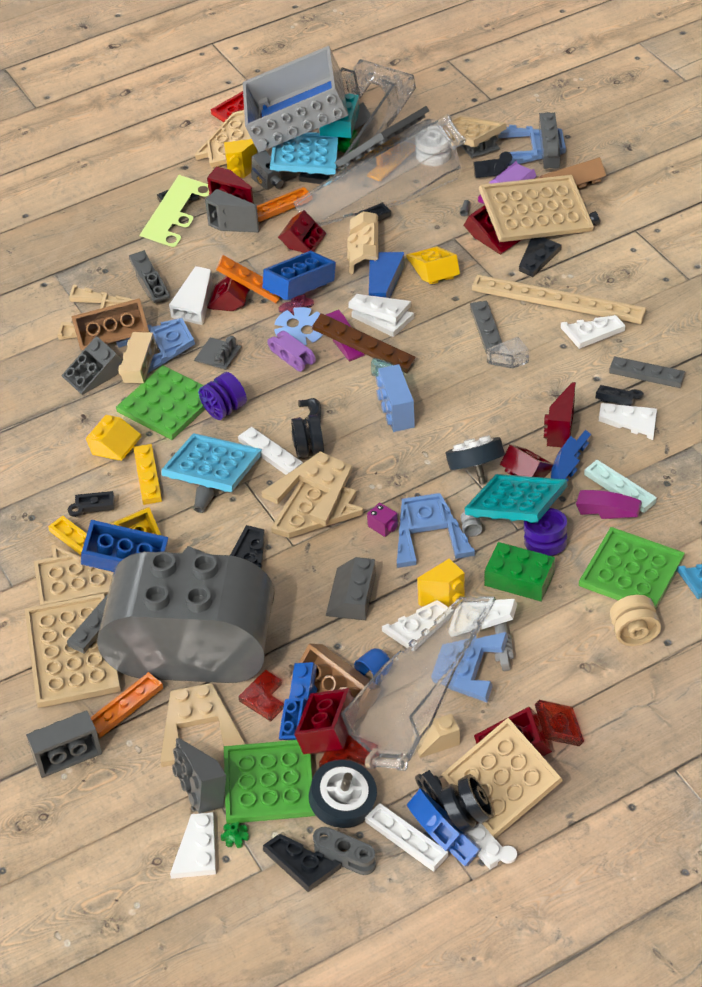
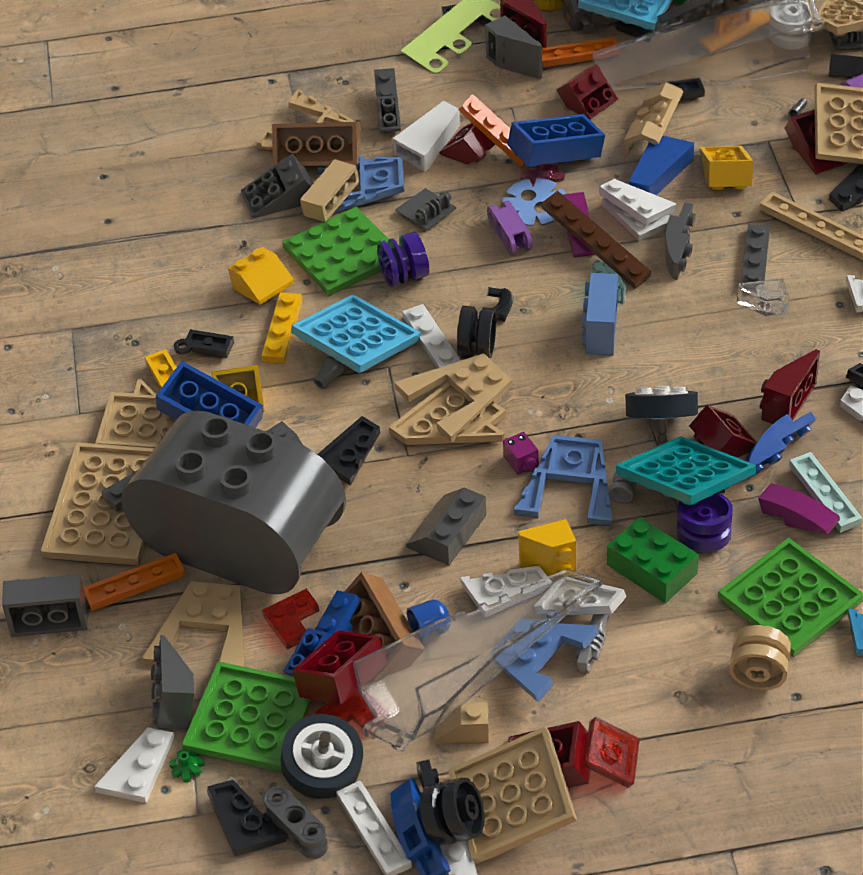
camera: 20 degrees right, 0 degrees up
none -> dark grey slope [665,203,696,280]

